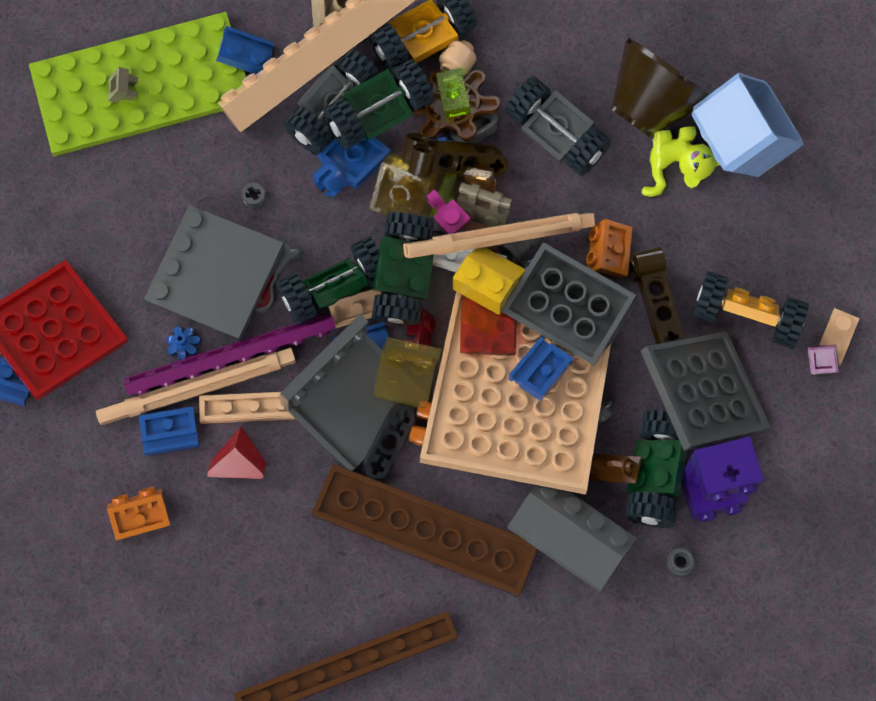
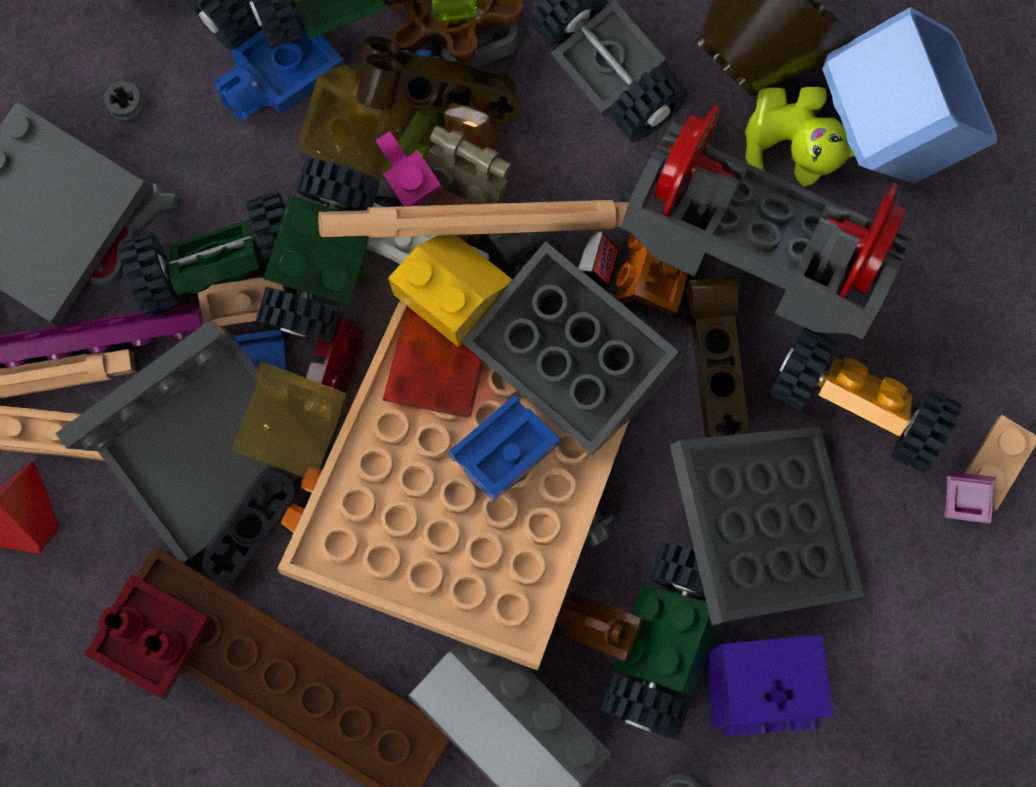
camera: 15 degrees right, 5 degrees up
none -> dark red plate [84,574,212,699]
none -> tile [579,231,619,287]
none -> dark grey piece [620,104,914,339]

